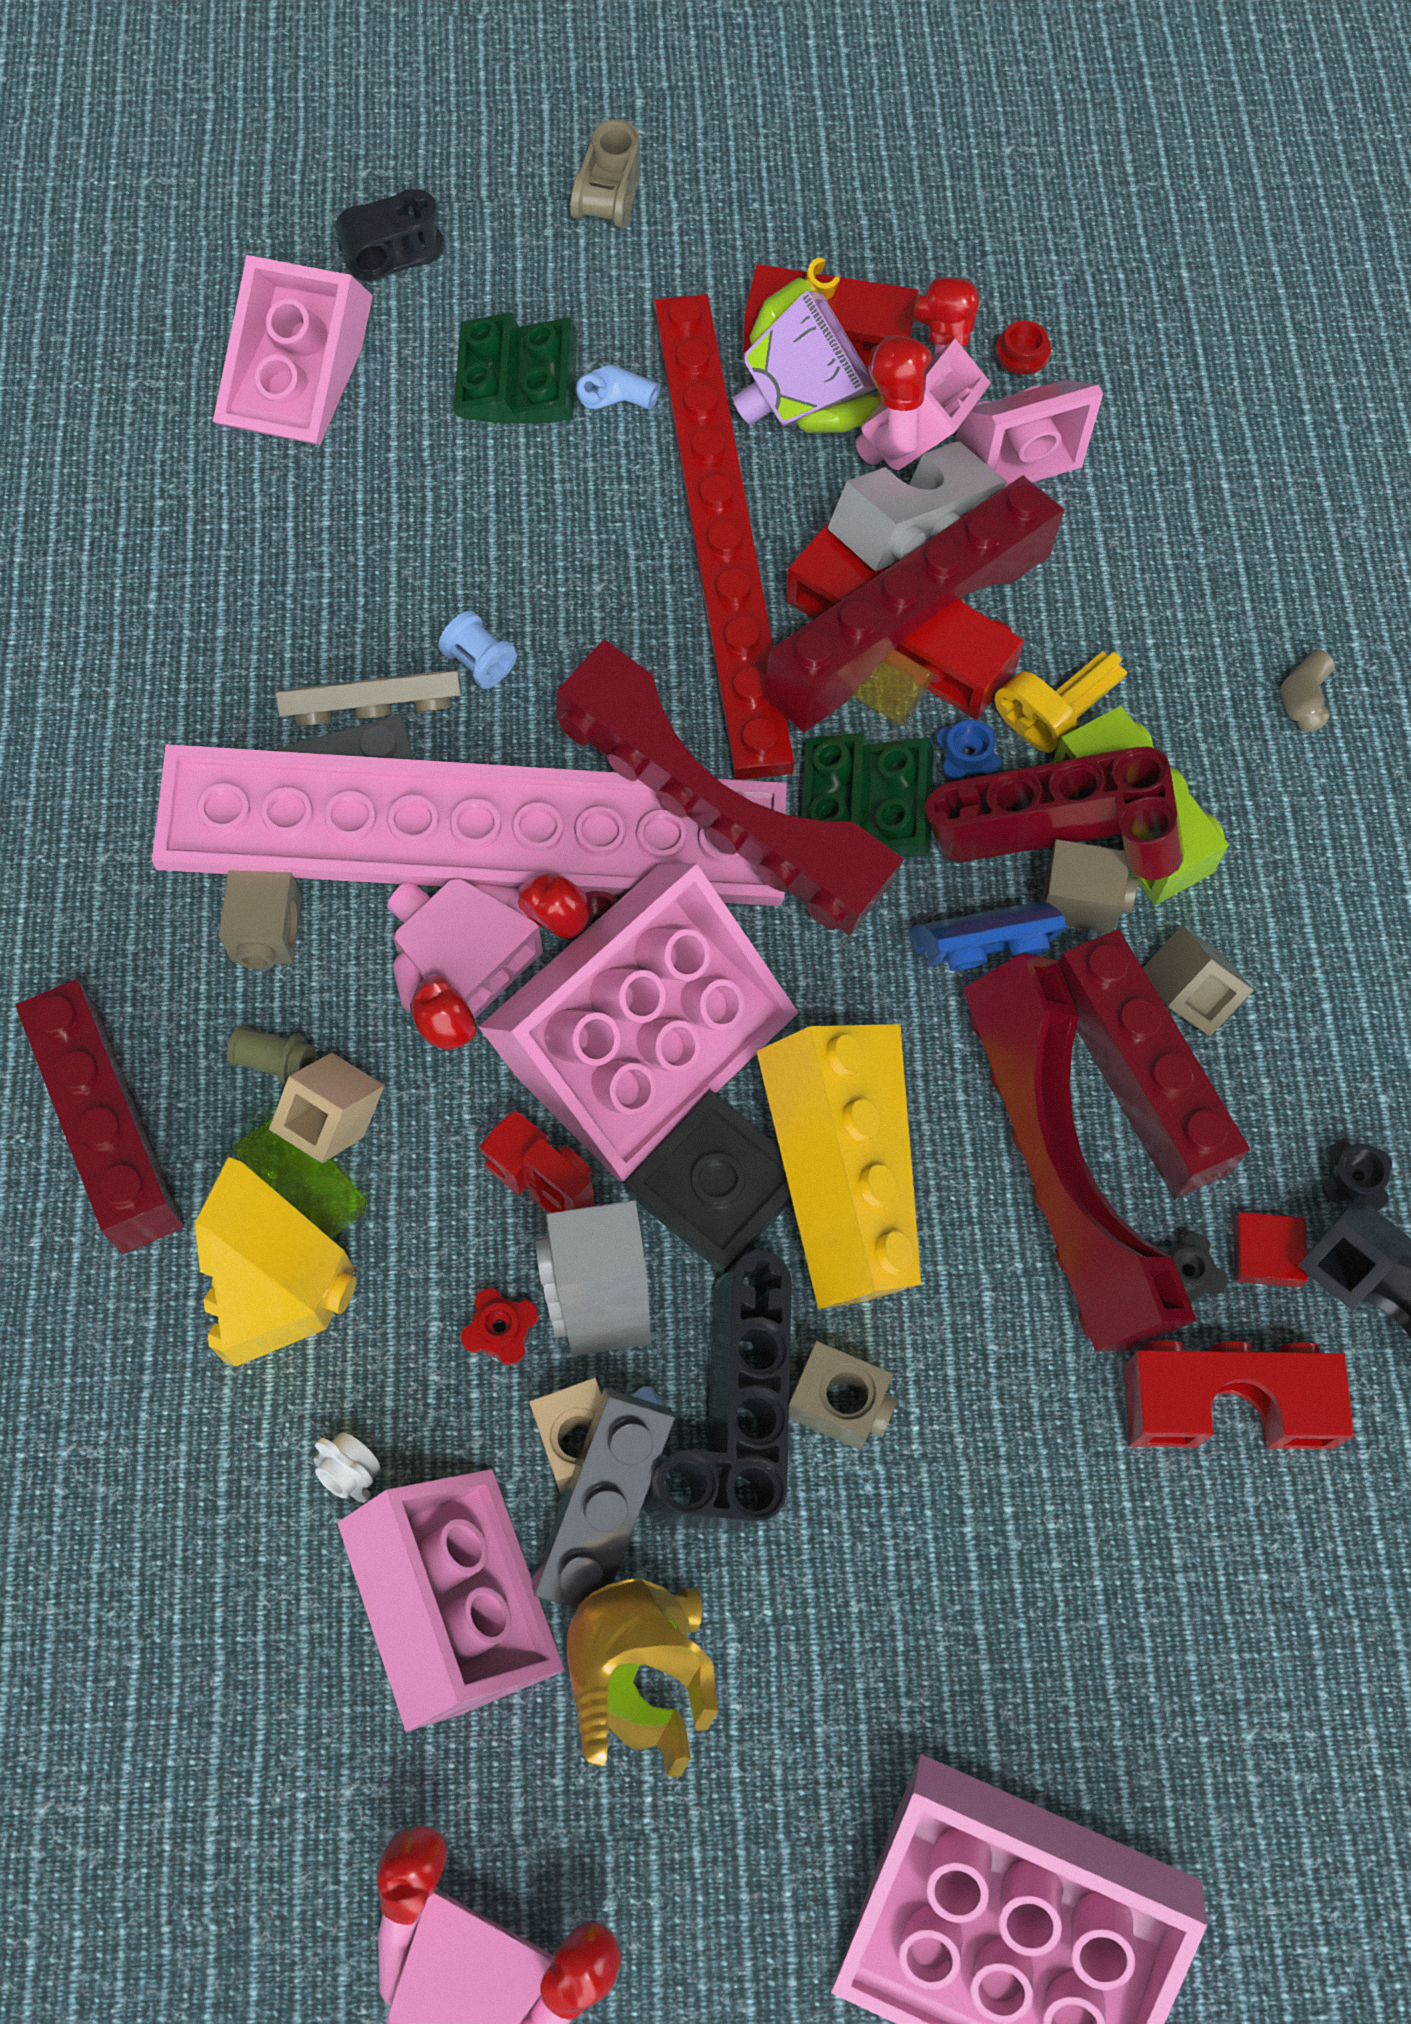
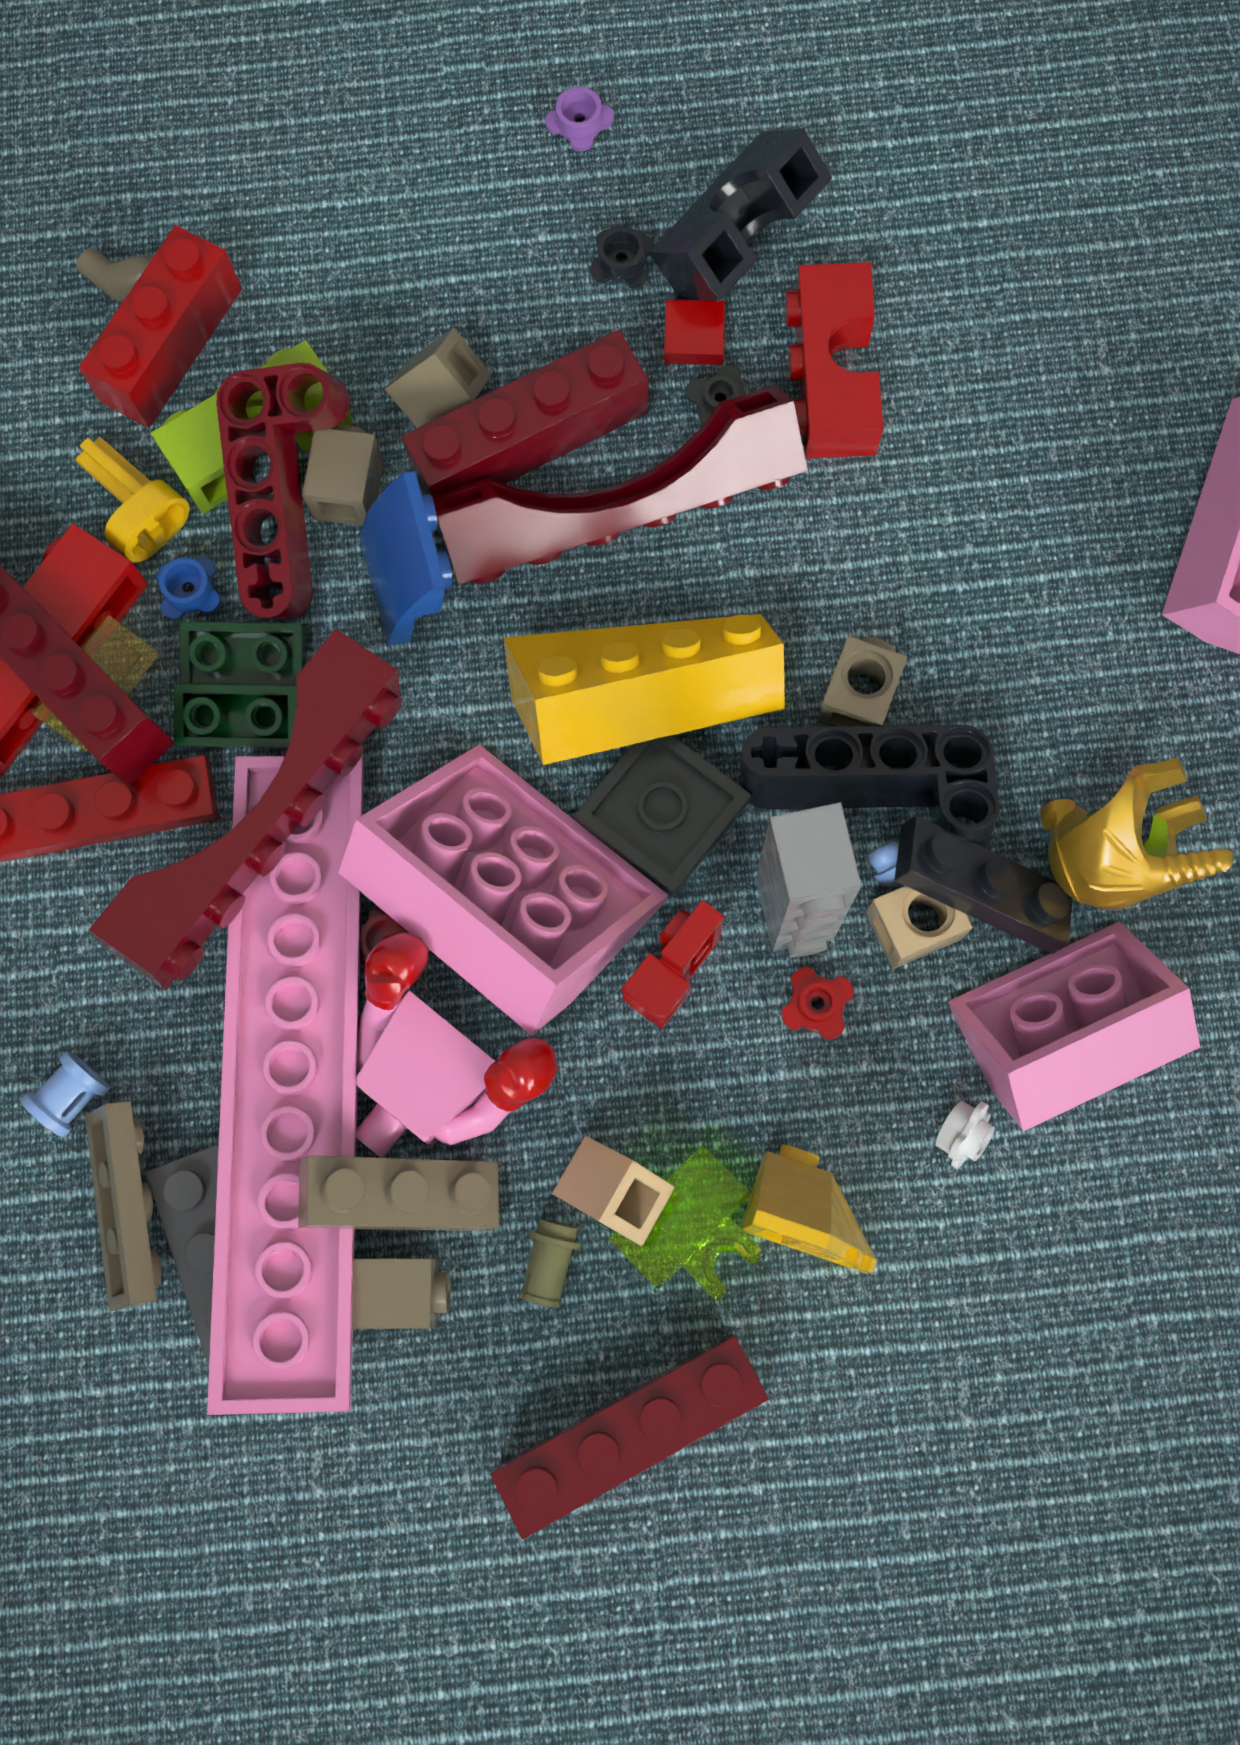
camera: 85 degrees left, 10 degrees up
none -> red brick [78,225,242,429]
none -> dark tan plate [298,1155,499,1231]

